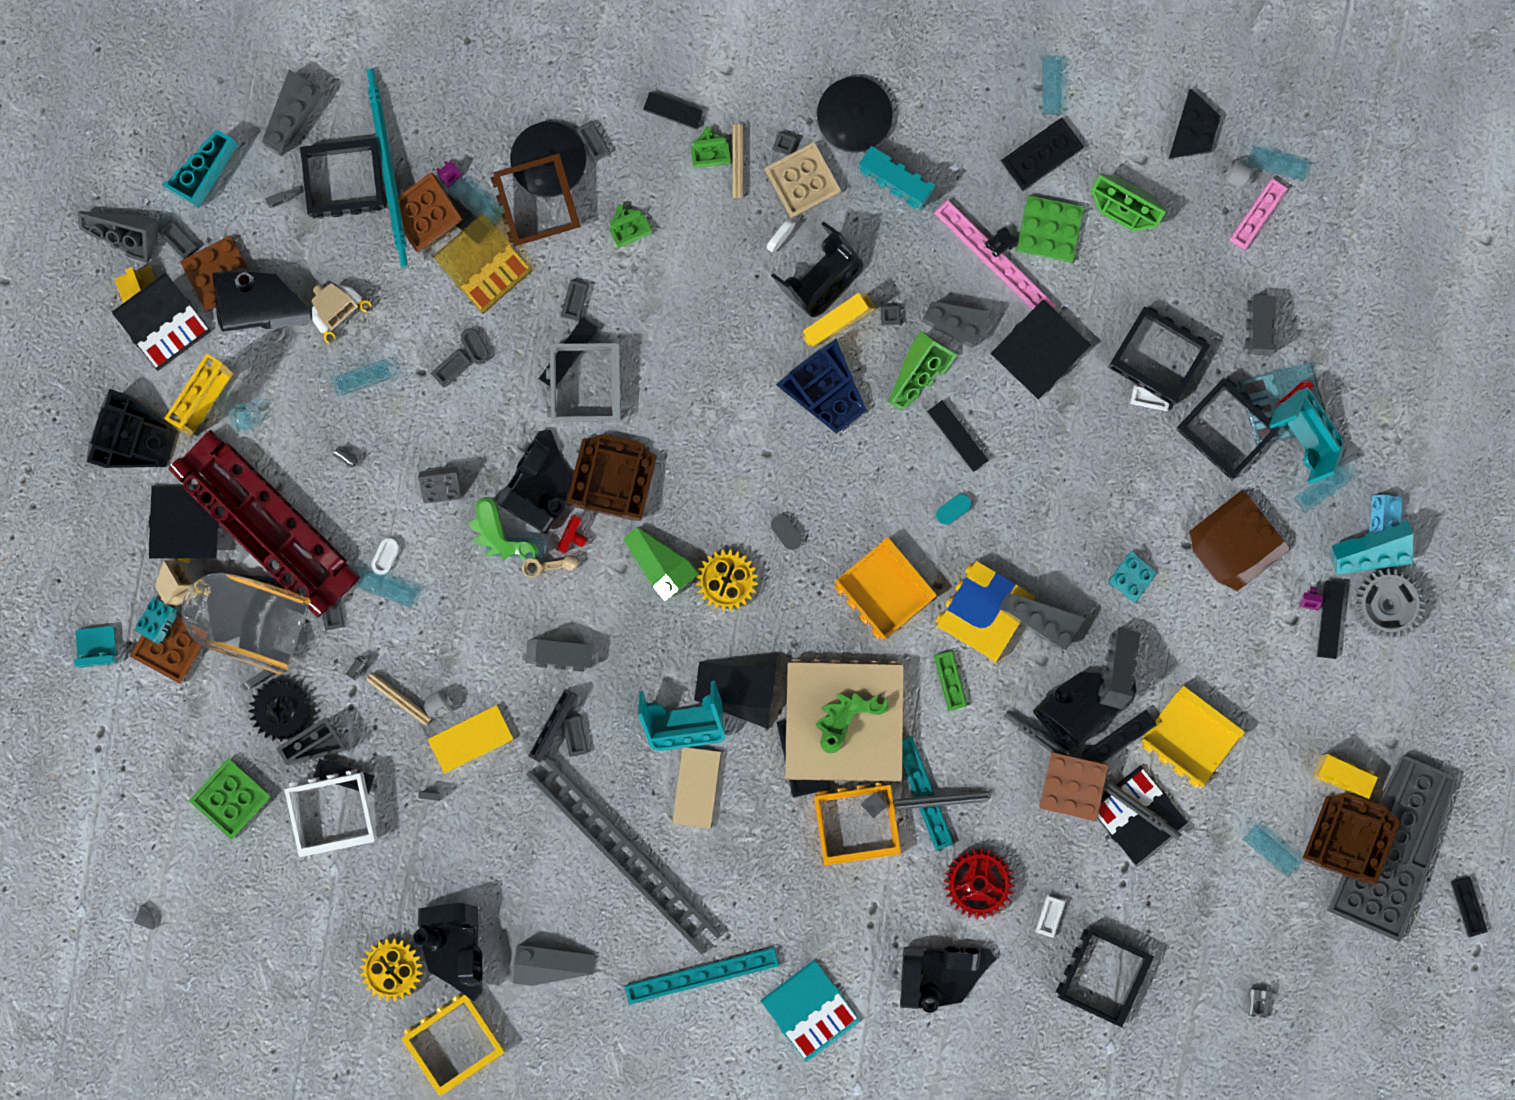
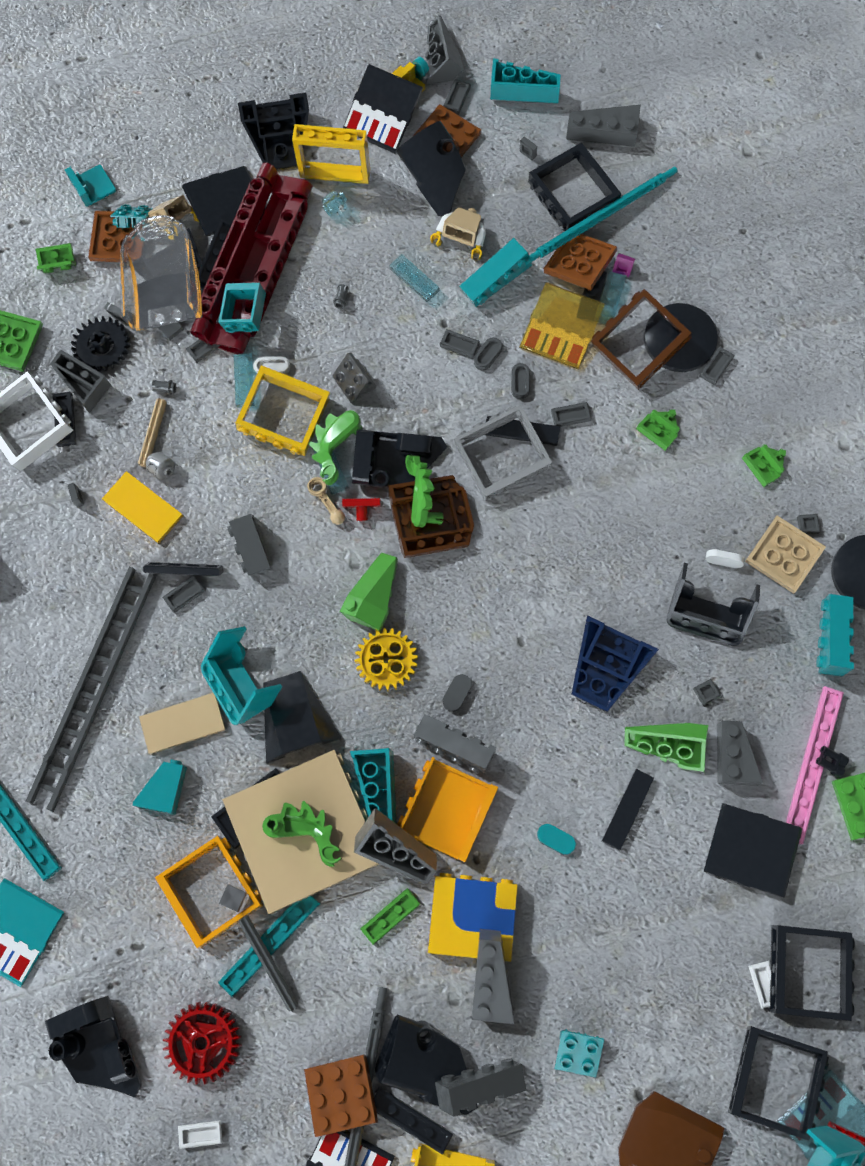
camera: 70 degrees right, 10 degrees down
black tile [643,92,703,130] -> none
tan axle [733,124,743,199] -> none
yellow slope [803,293,876,347] -> none
none -> bright green bracket [35,243,76,273]
none -> teal slope [132,759,187,815]
none -> black tile [197,218,232,286]
none -> teal window [218,283,266,333]
none -> yellow window [235,365,330,456]
none -> teal wedge [350,748,397,824]
none -> dark grey wedge [354,808,437,885]
none -> bright green animal [405,455,443,527]
none -> teal tile [412,56,429,81]
none -> dark grey wedge [414,714,496,774]
none -> teal wedge [459,238,532,307]
none -> dark grey tile [511,363,530,399]

